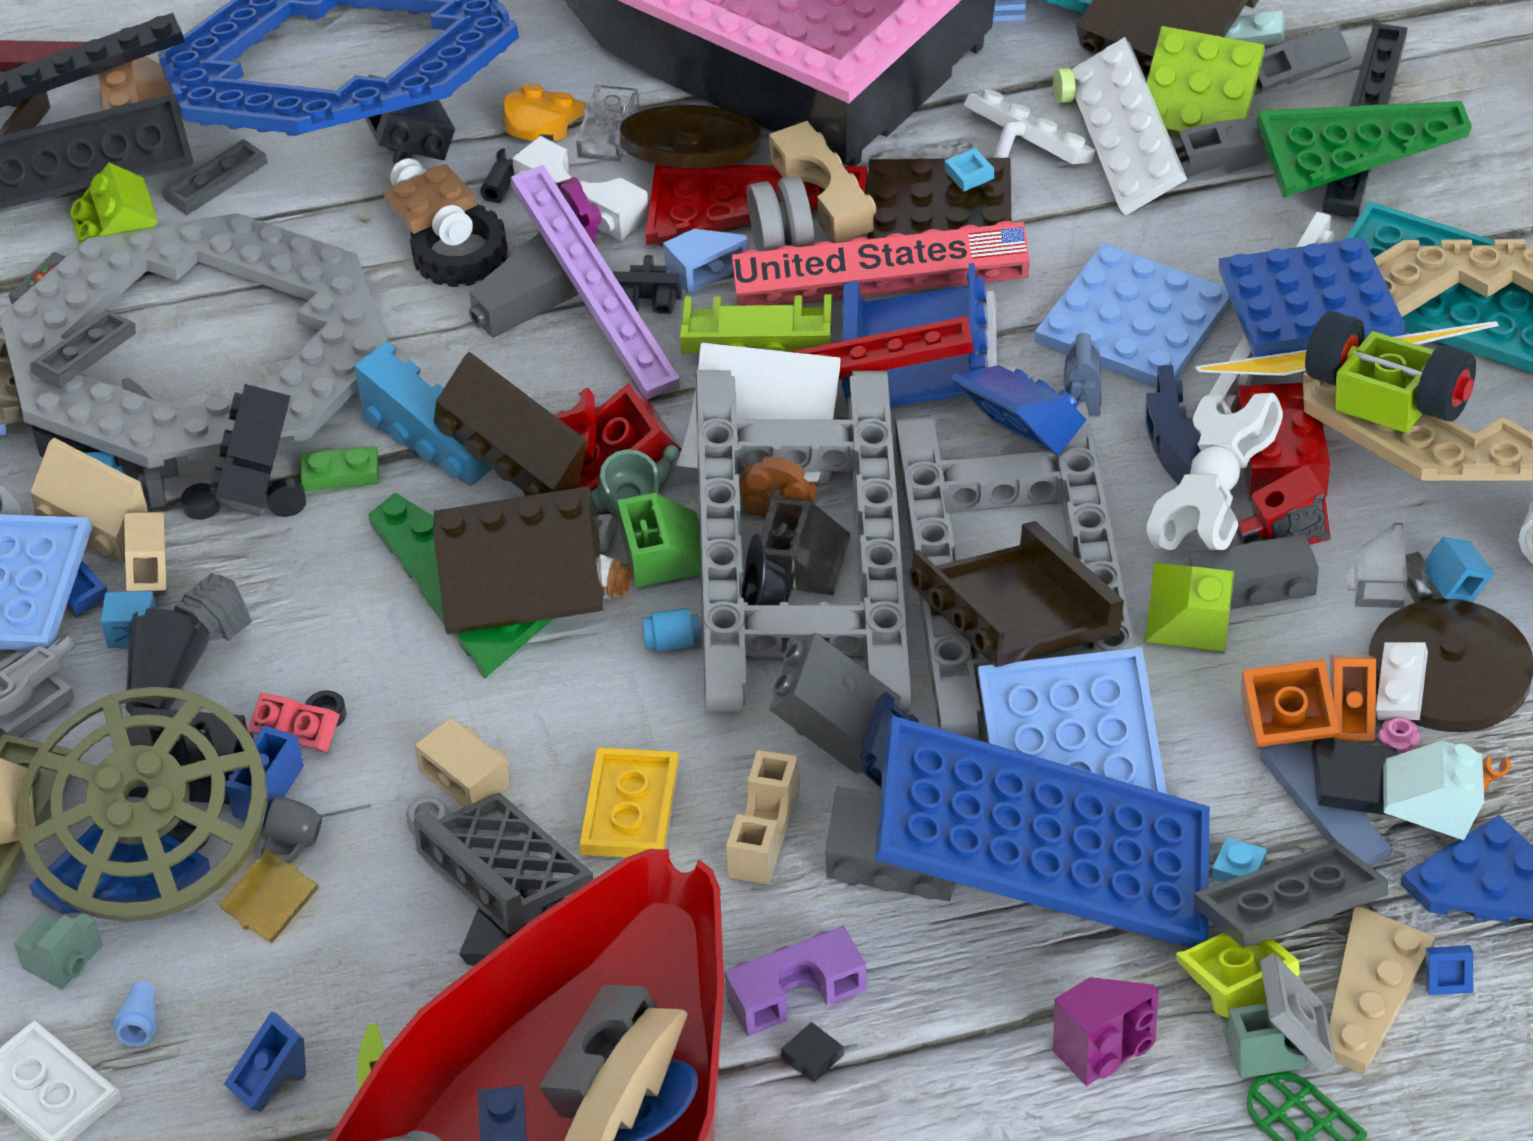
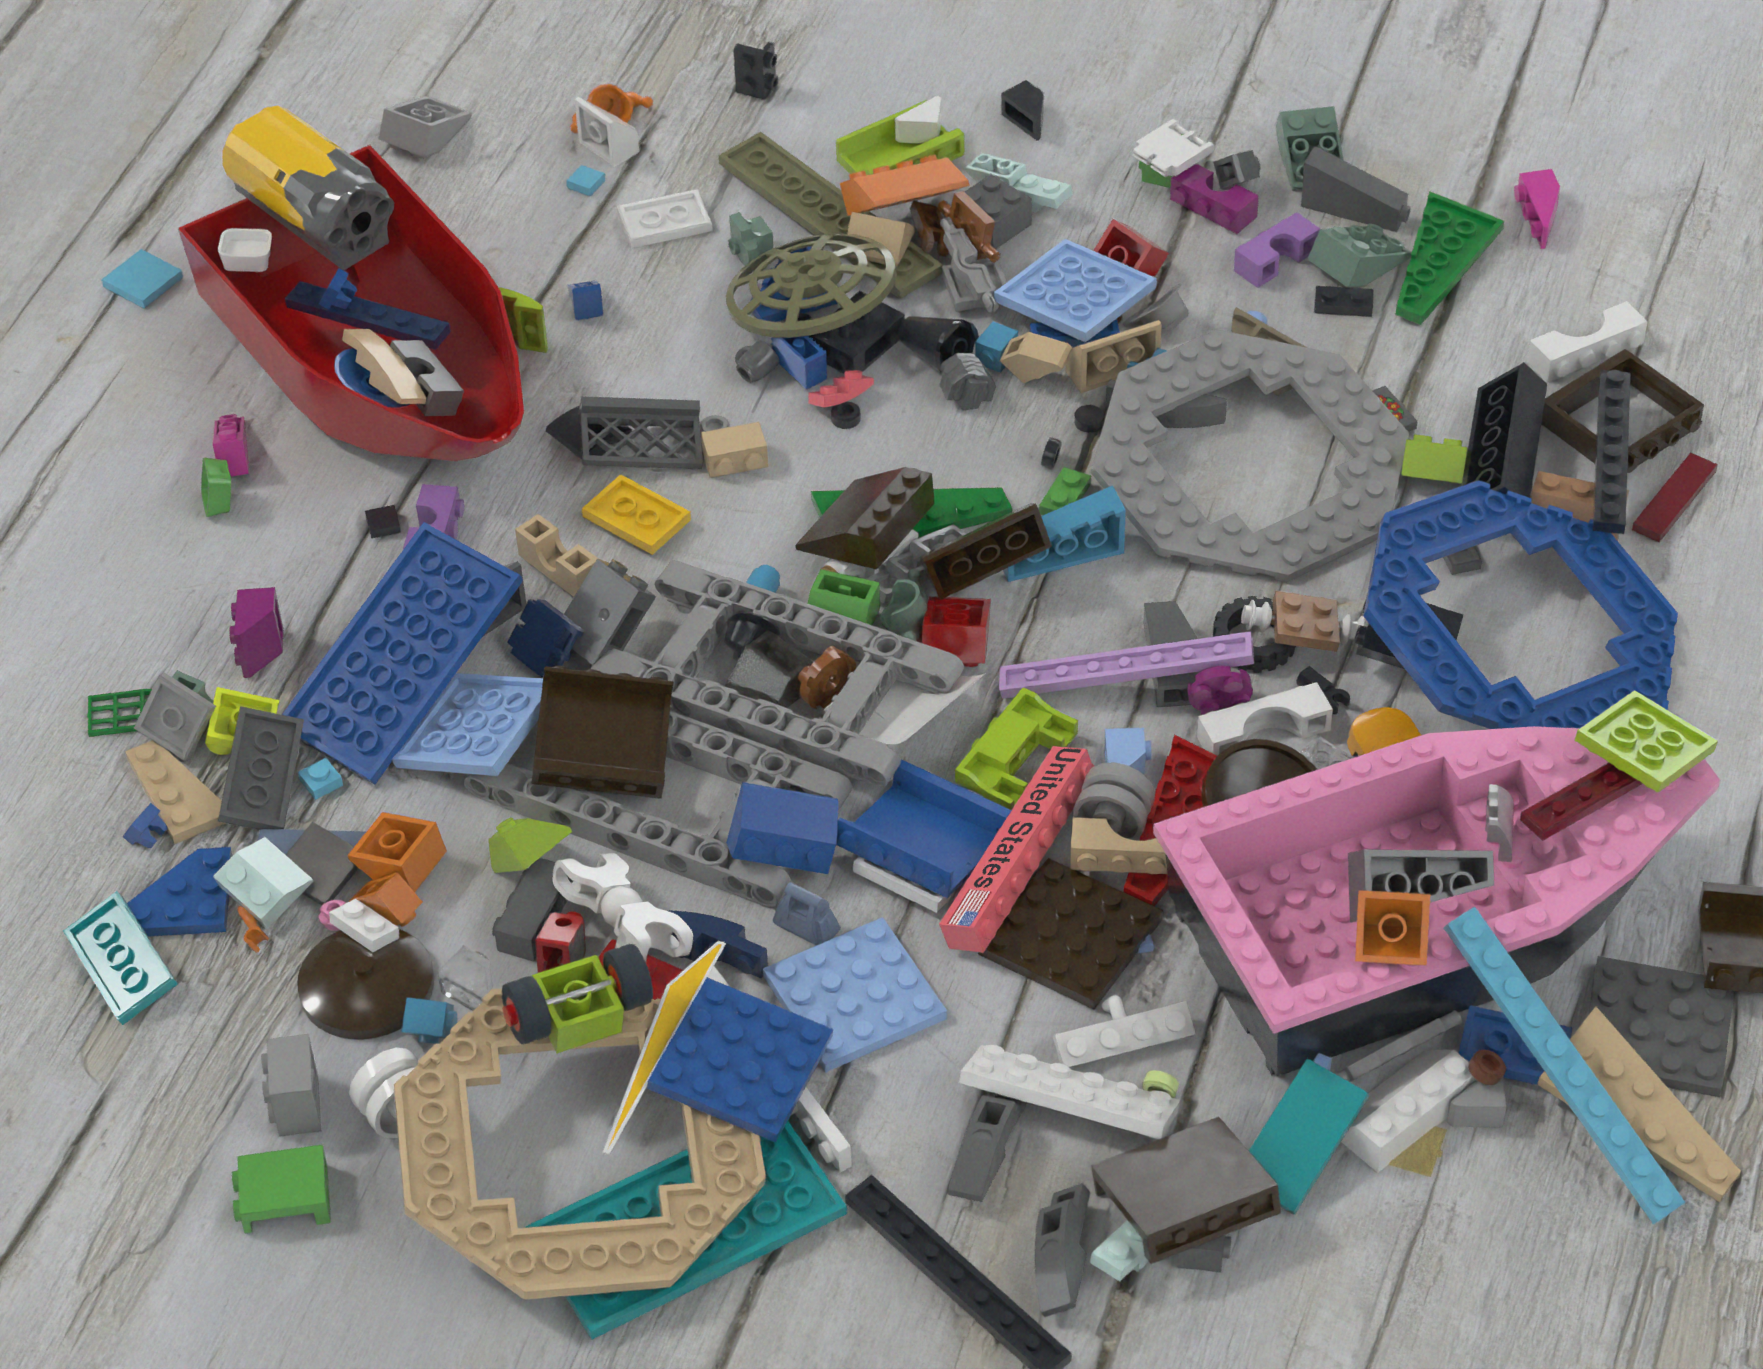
camera: 120 degrees right, 0 degrees up
dark grey tile [30,309,136,388] -> none
light blue cone [113,982,157,1047] -> none
black piece [209,384,291,516] -> none
clear yellow piece [219,850,319,944] -> none
red slope [556,388,596,461] -> none
black hips [613,255,682,314] -> none
red plate [791,316,974,380] -> none
medium azure plate [945,148,994,192] -> none
lime plate [1147,26,1265,136] -> none
green wing [1256,101,1472,198] -> none
clear smoke tile [1402,551,1433,603] -> none

